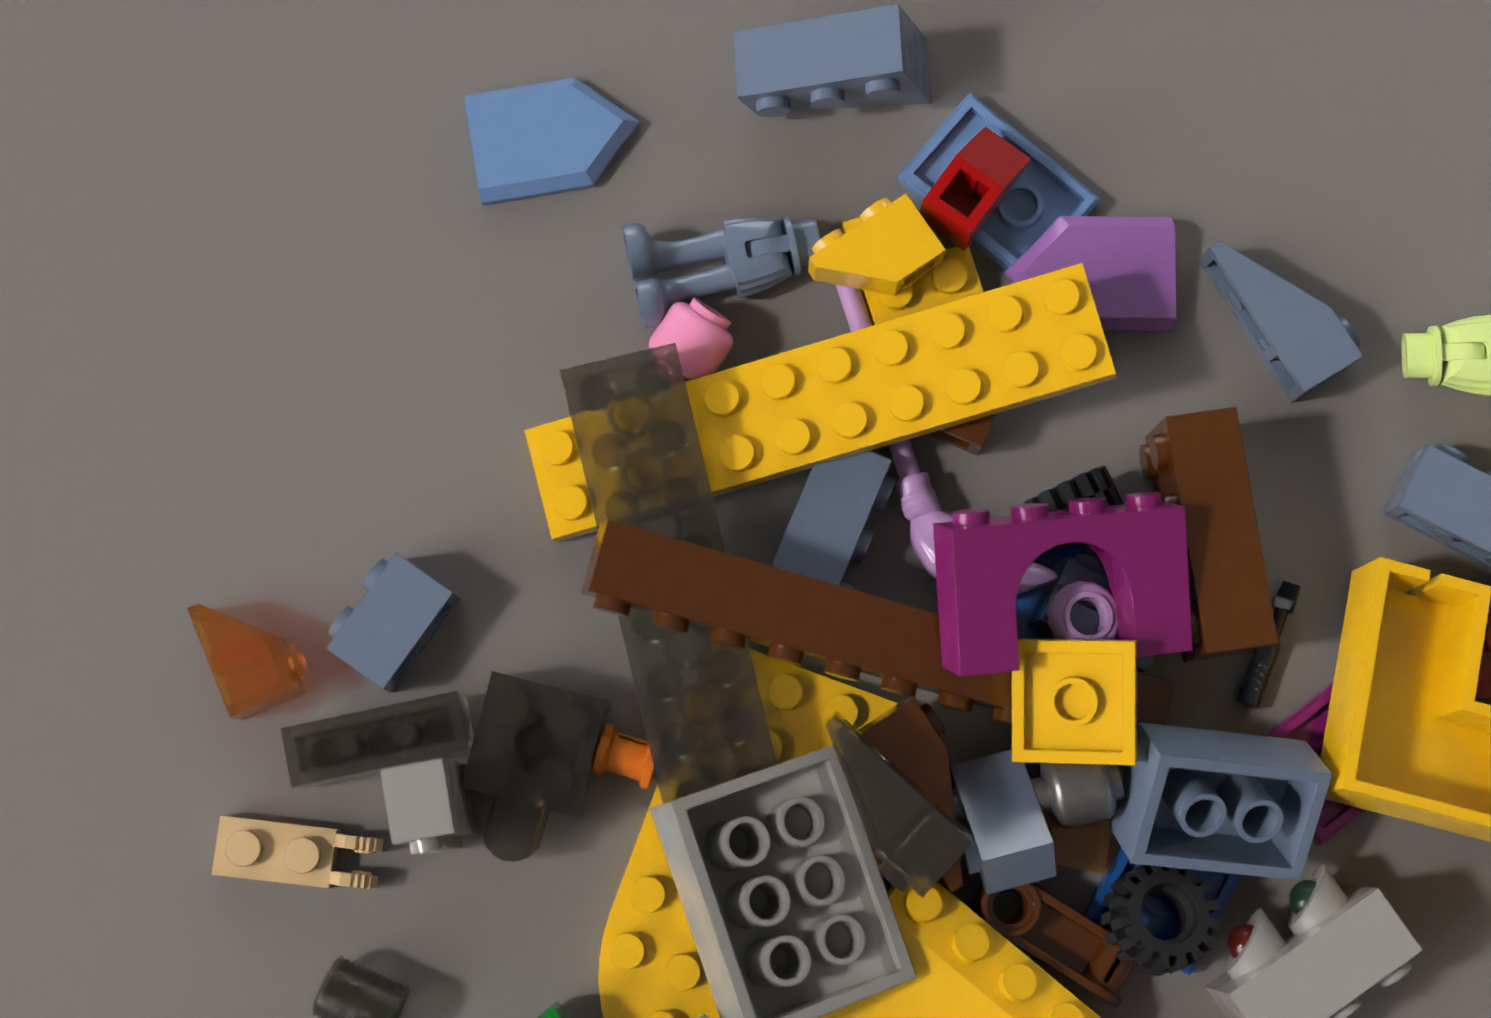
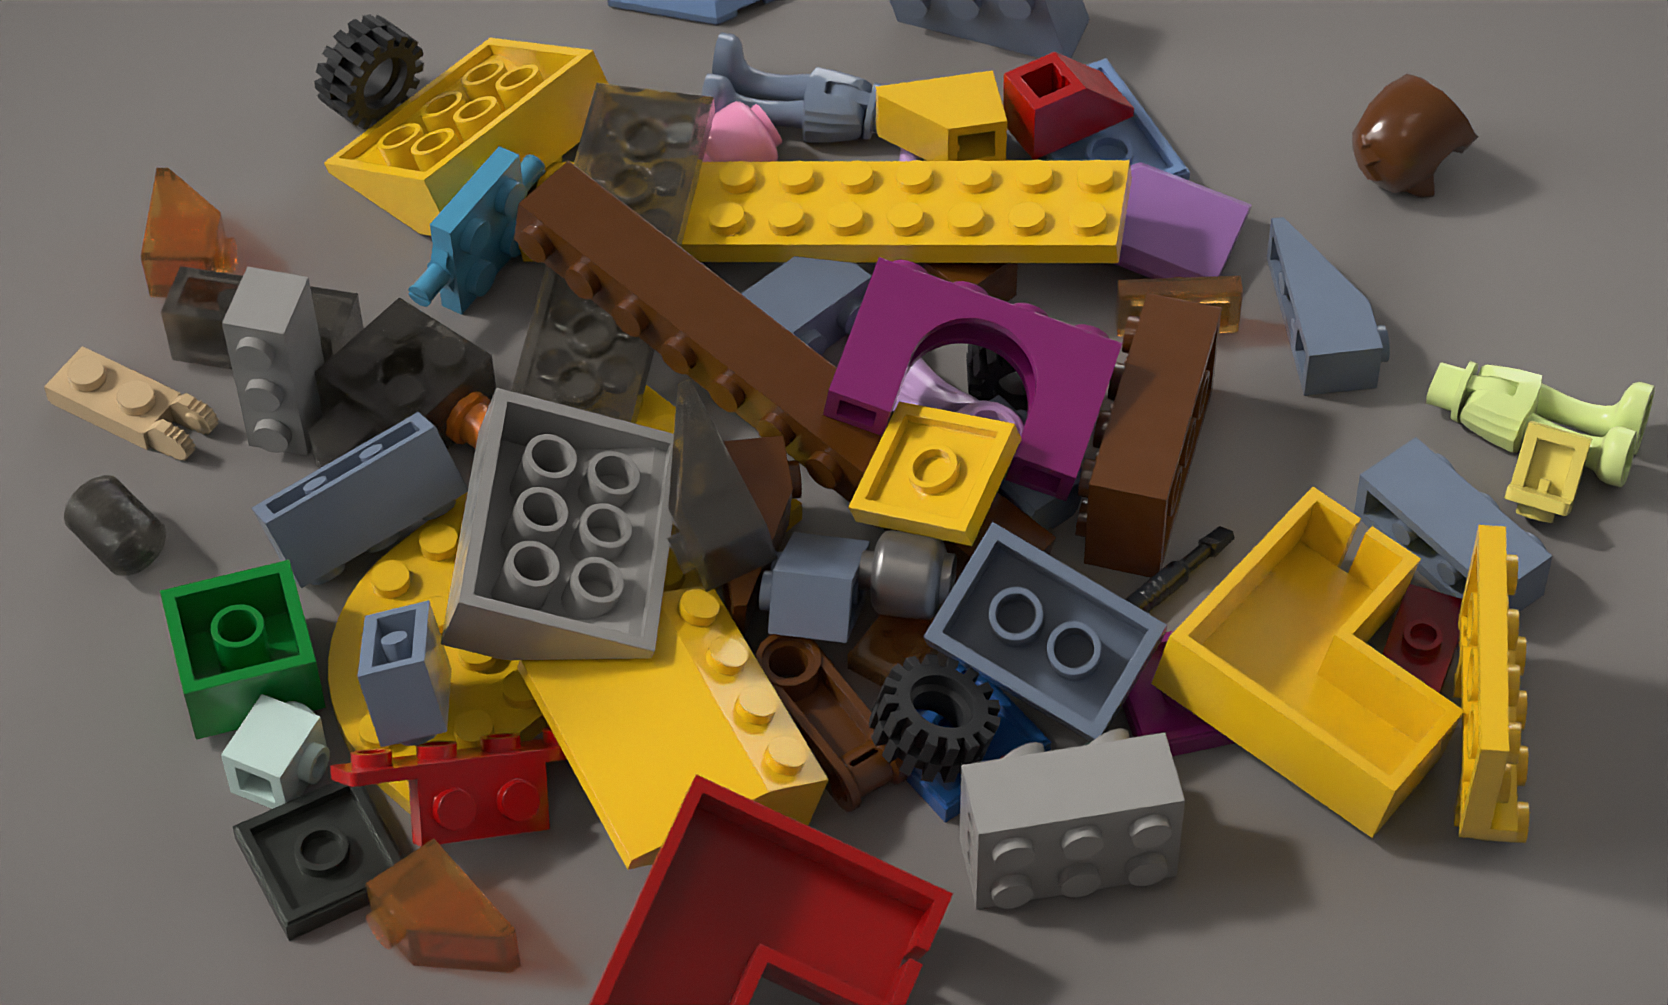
camera: 25 degrees right, 30 degrees down
sand blue brick [326,552,460,693] -> none
none -> sand blue brick [252,412,468,588]
none -> black tyre [314,14,424,129]
none -> yellow slope [324,38,621,236]
none -> dark azure plate [408,146,546,315]
none -> clear orange plate [1115,276,1243,337]
none -> reddish brown piece [1352,74,1479,198]

